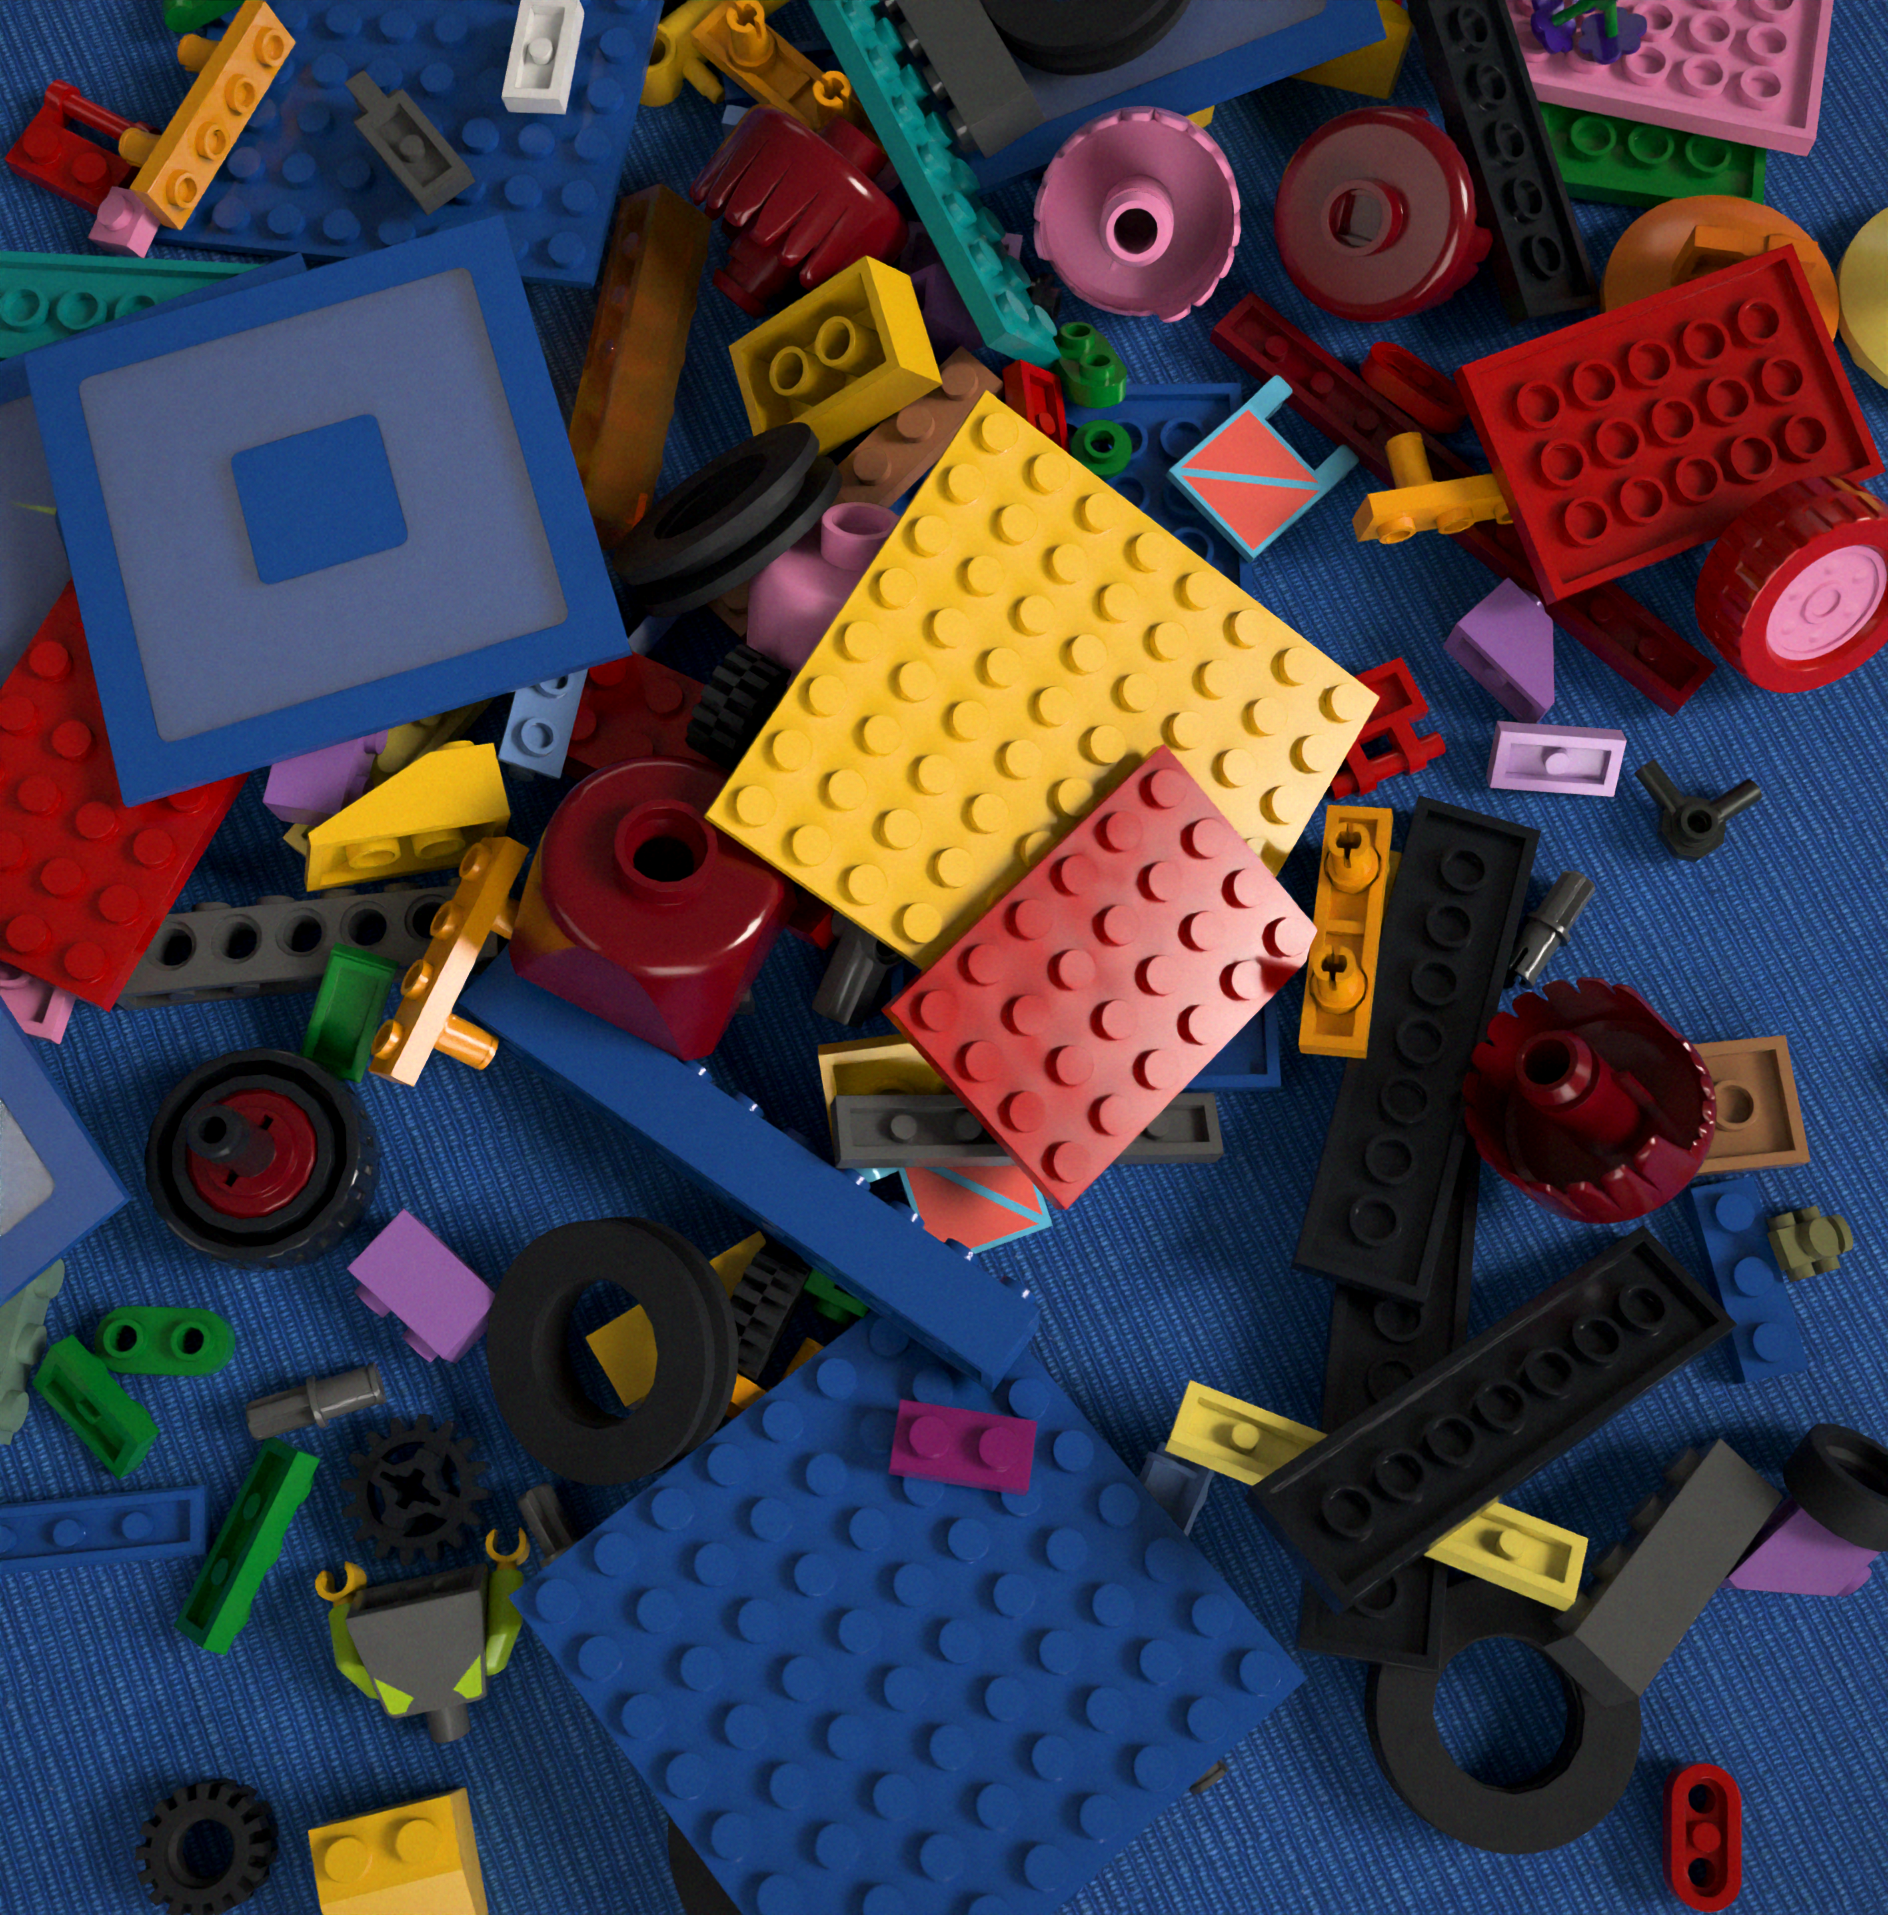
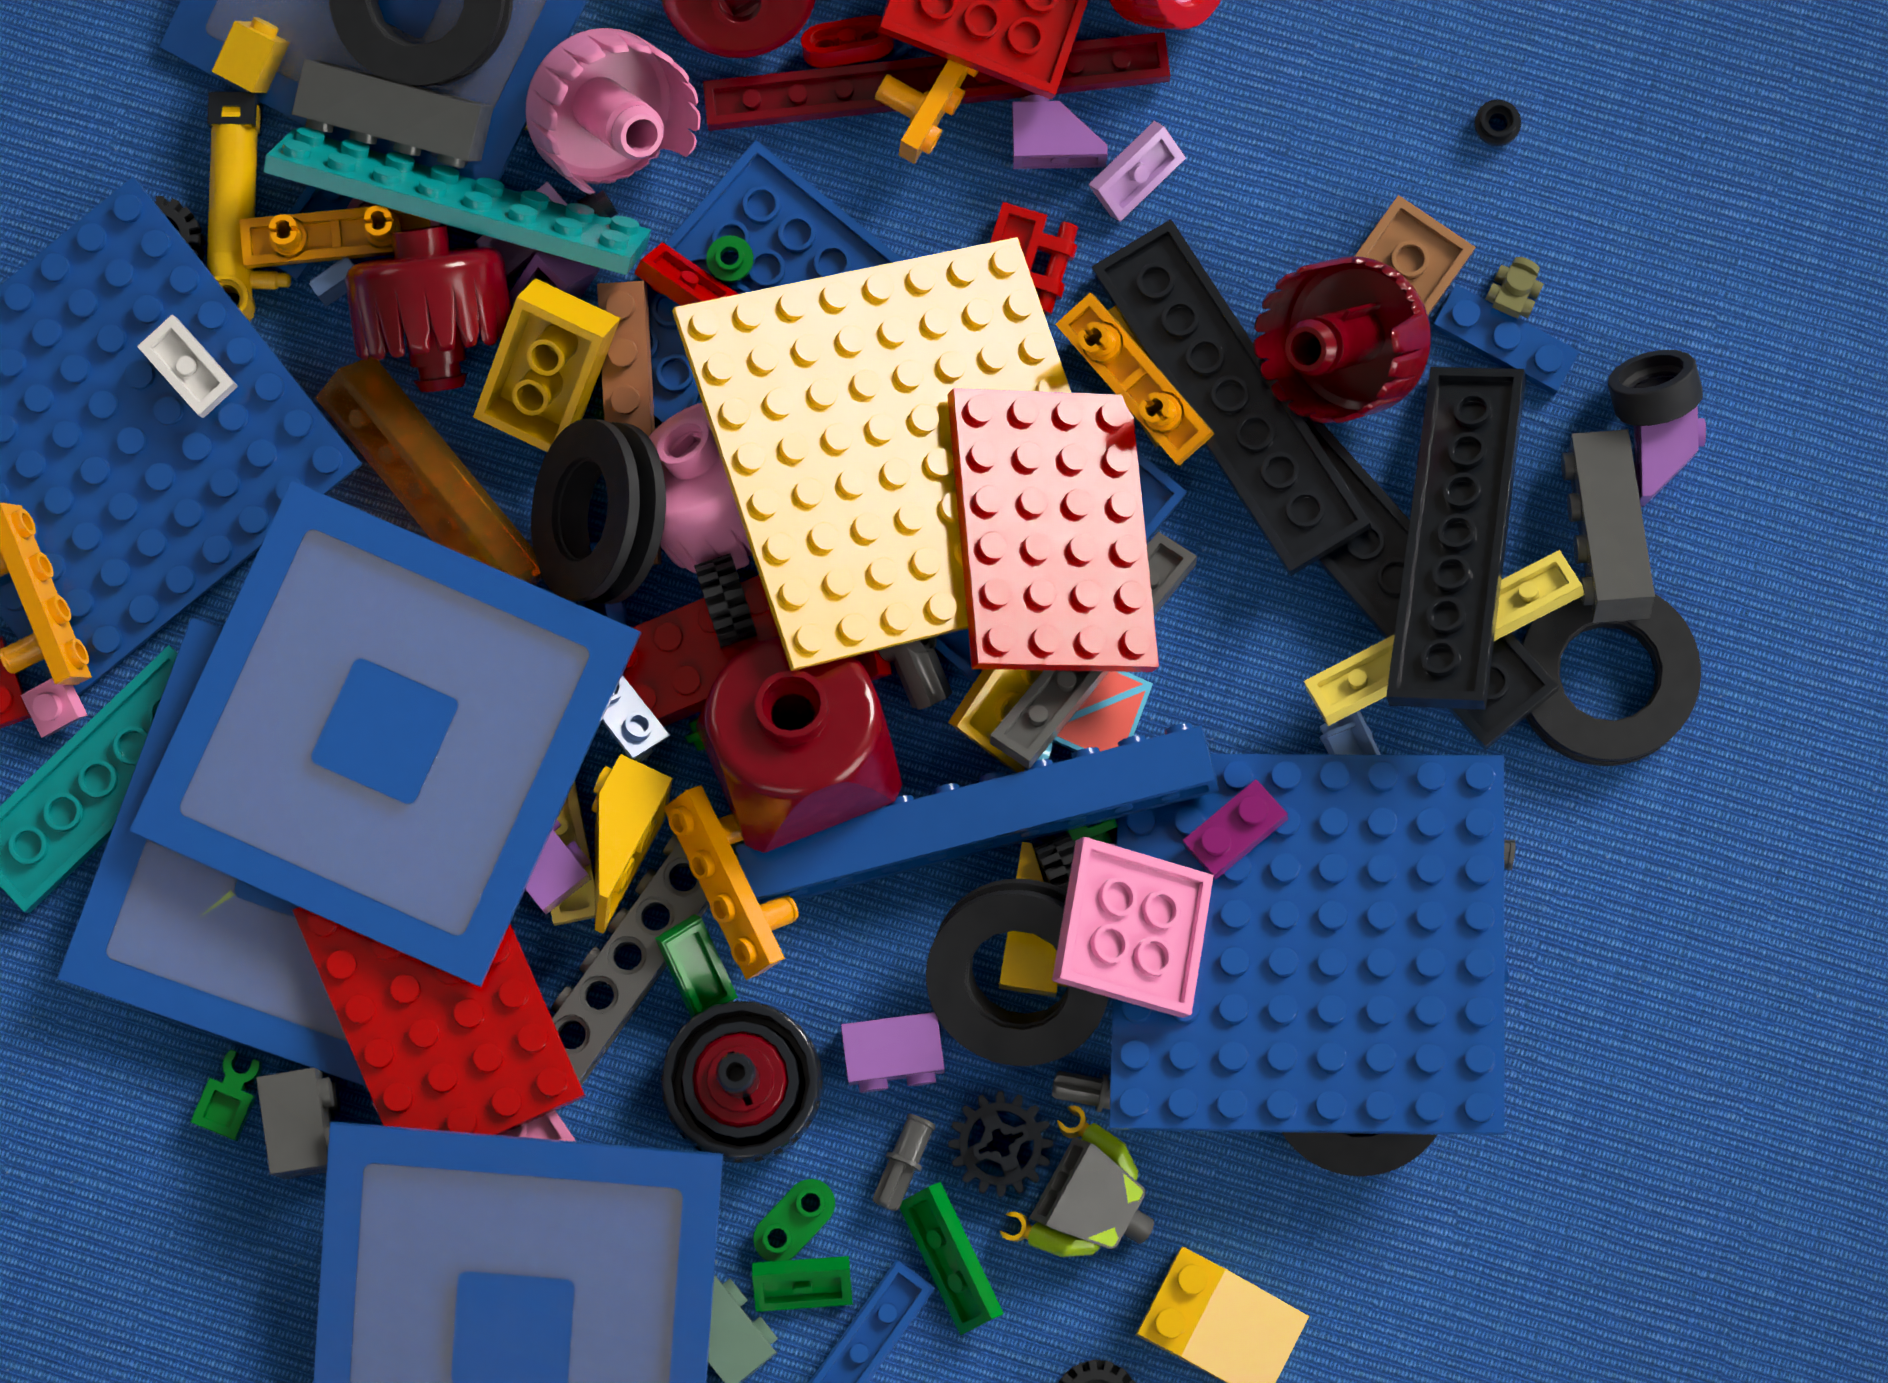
camera: 45 degrees left, 5 degrees up
dark grey hinge [344,69,475,216] -> none
green plate [1049,322,1127,409] -> none
flag [1165,375,1359,563] -> none
dark grey axle [1505,870,1595,989] -> none
pearl dark grey piece [1634,759,1762,863] -> none
red plate [1662,1761,1742,1912] -> none
none -> bright pink plate [1052,837,1214,1018]

